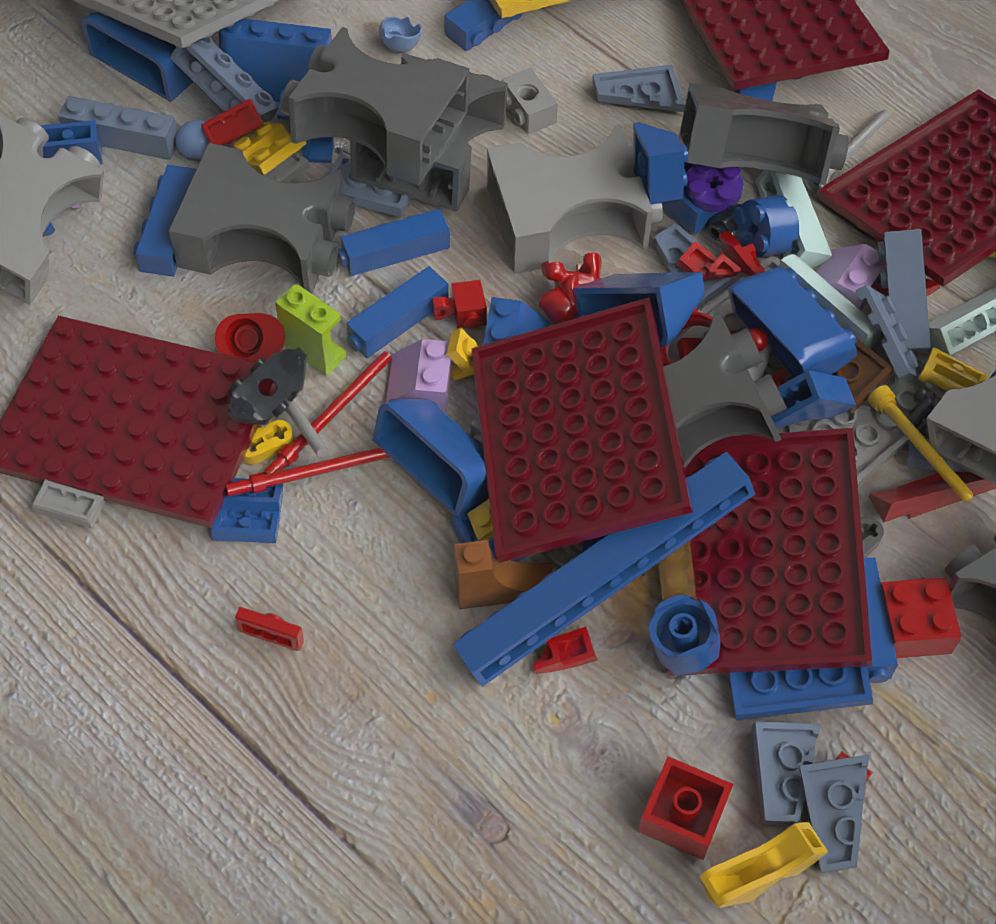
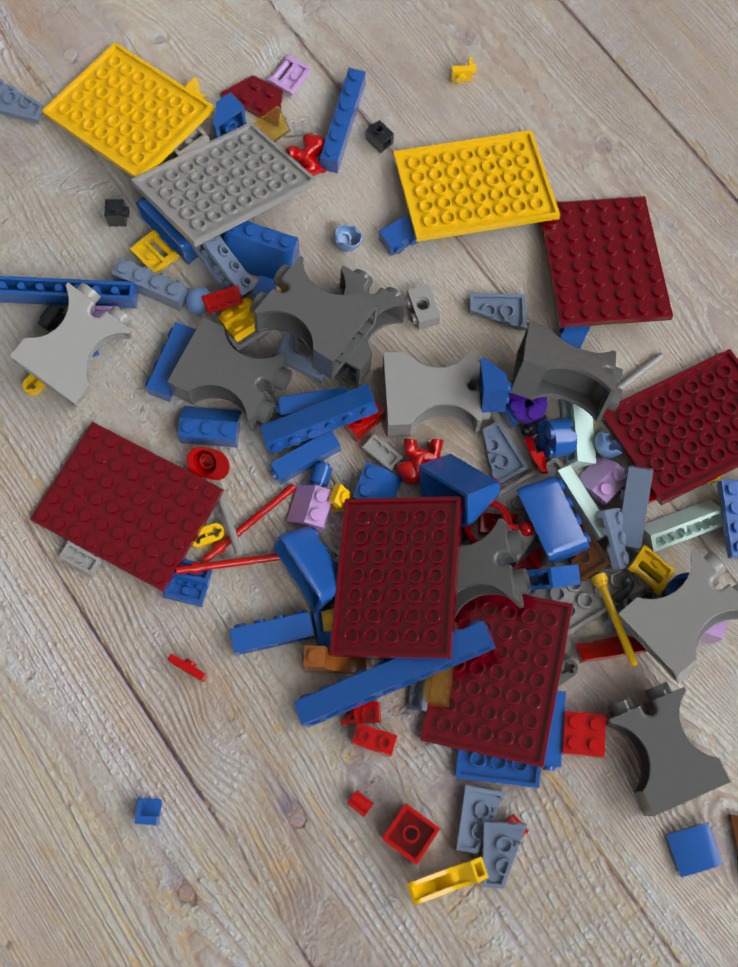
camera: 10 degrees right, 15 degrees up
black piece [225,347,308,427] -> none
lime panel [275,284,347,376] -> none
red brick [433,279,487,329] -> none
blue brick [648,595,720,675] -> none
red slope [676,241,741,281] -> none
none -> black brick [104,199,130,227]
none -> yellow plate [130,230,180,274]
none -> blue panel [135,797,162,825]
none -> blue slope [177,406,242,448]
none -> blue brick [230,610,315,656]
none -> blue brick [260,384,378,454]
none -> blue brick [309,461,333,488]
none -> red brick [344,398,386,441]
none -> red piece [346,790,374,817]
none -> red brick [352,723,398,757]
none -> light grey plate [361,434,403,472]
none -> sand blue plate [407,676,431,711]
none -> medium blue hair [594,431,623,459]

